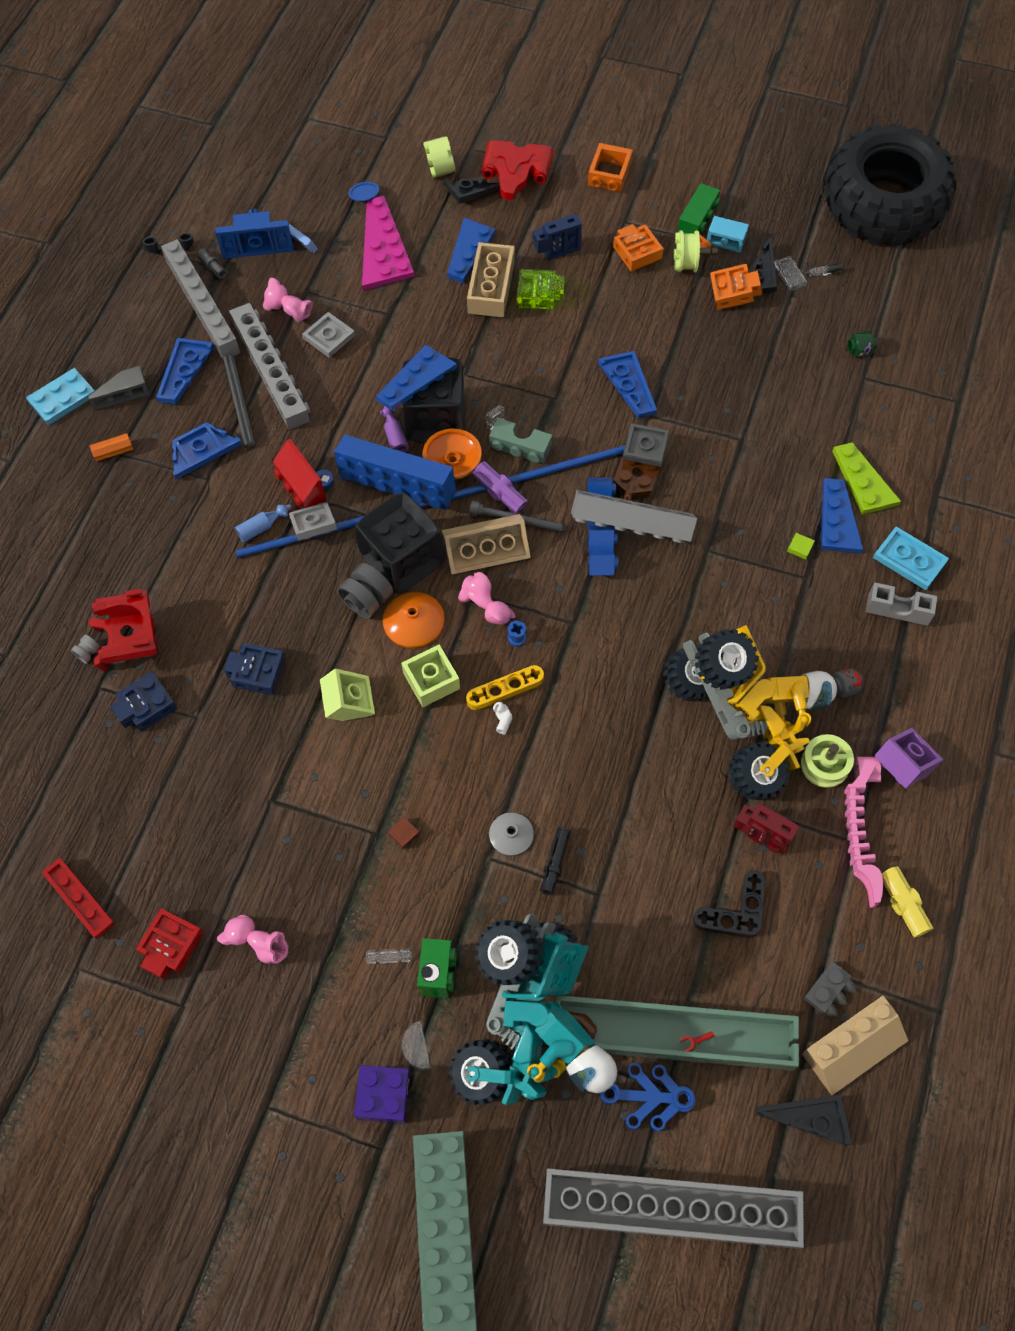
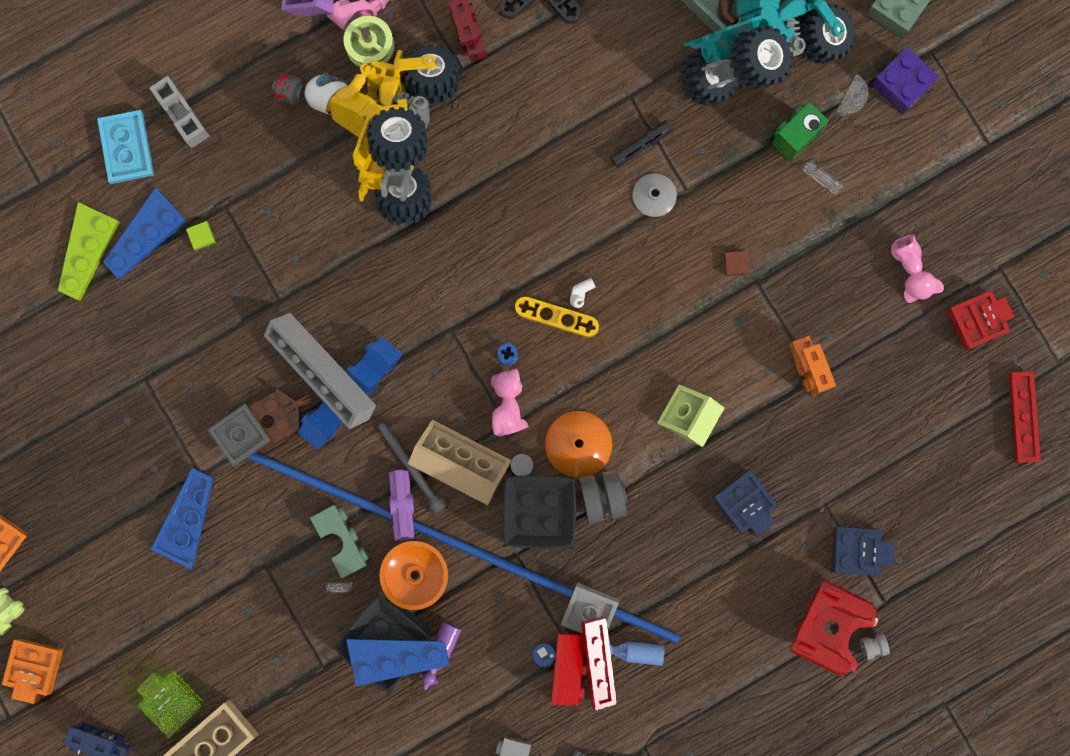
camera: 140 degrees left, 20 degrees up
blue brick [334,434,456,510] -> none
yellowish green brick [401,645,460,708] -> none
none -> light grey tile [511,454,533,476]
none -> plate [581,616,616,710]
none -> orange piece [789,336,836,396]

